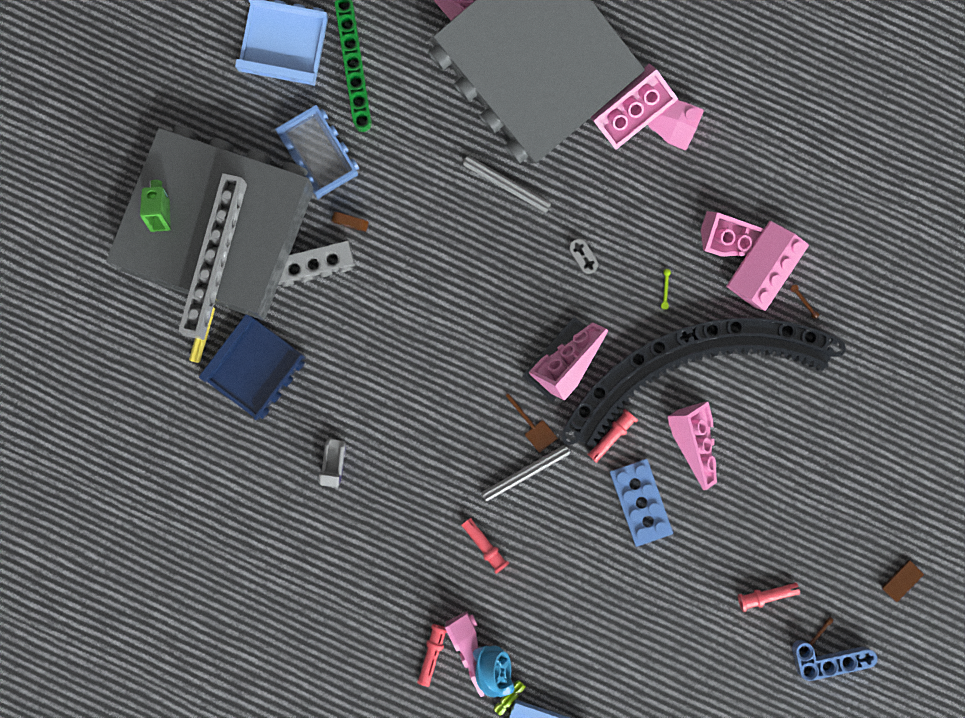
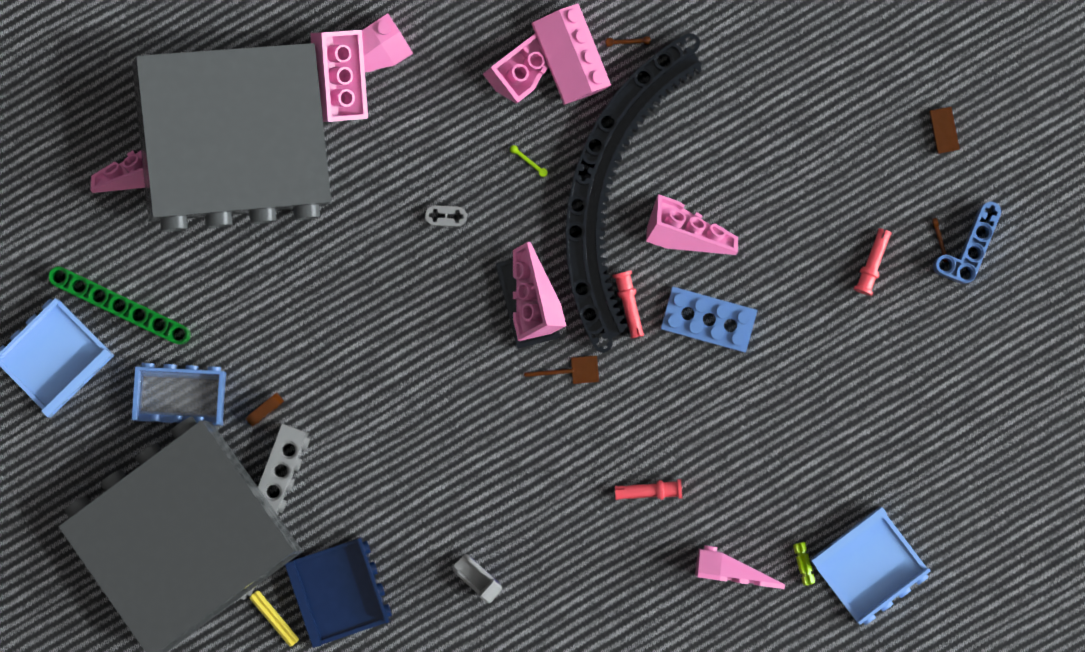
camera: 55 degrees left, 0 degrees up
bright green torso [140,180,171,232] -> none
light grey brick [178,173,247,340] -> none
coral pin [417,624,447,687] -> none
light grey axle [463,156,551,212] -> none
dark azure piece [473,646,514,697] -> none
light grey axle [482,445,570,501] -> none

